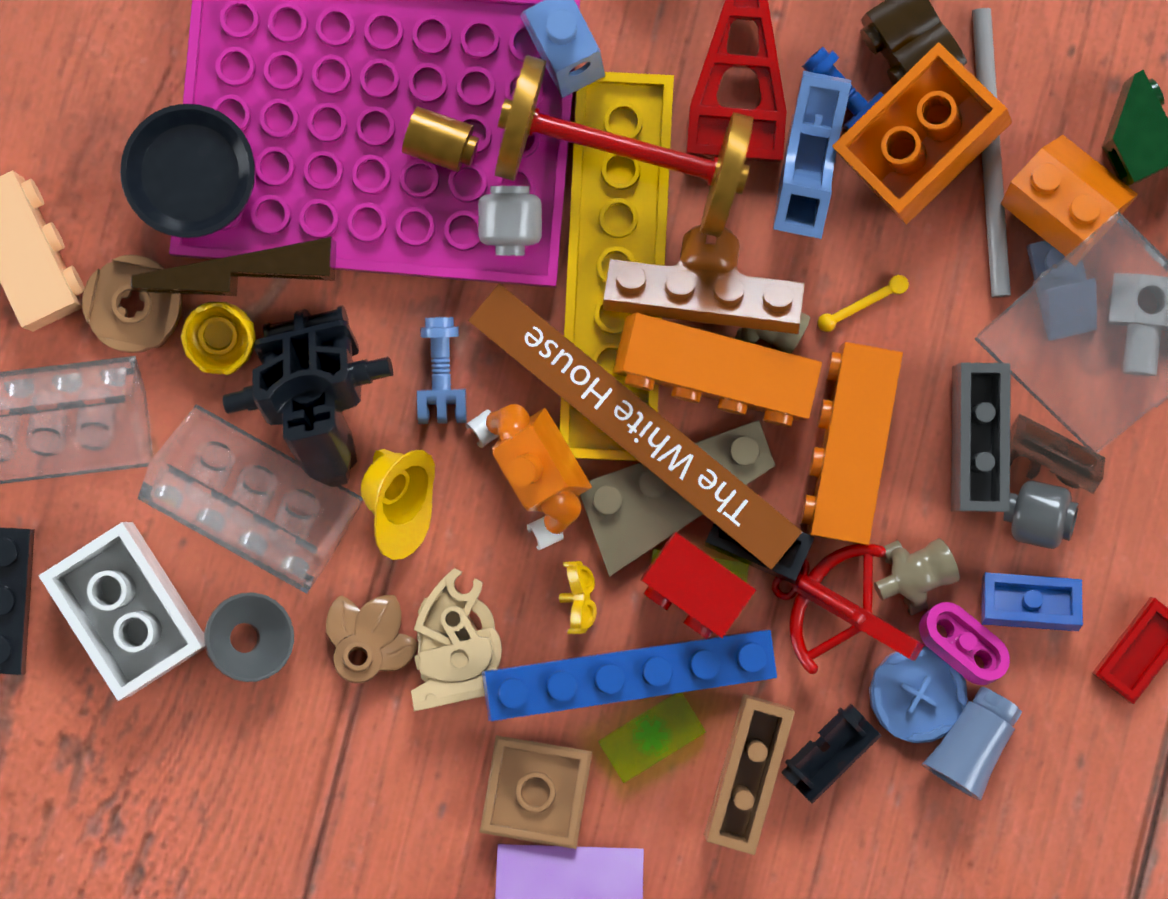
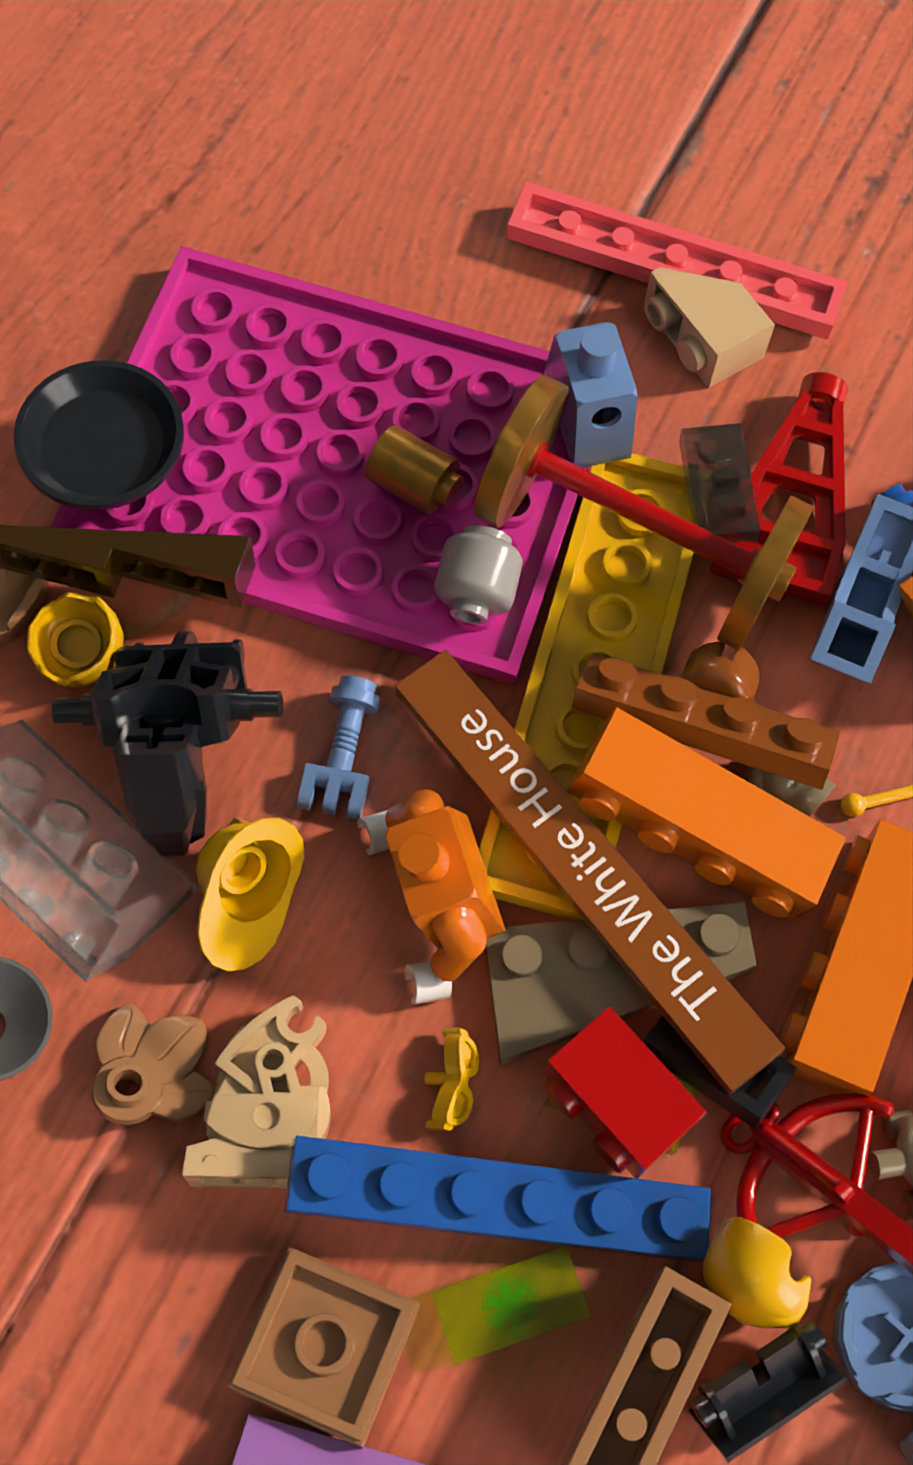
camera: 10 degrees right, 20 degrees down
none -> clear smoke plate [679,423,761,543]
none -> yellow hair [703,1217,811,1329]

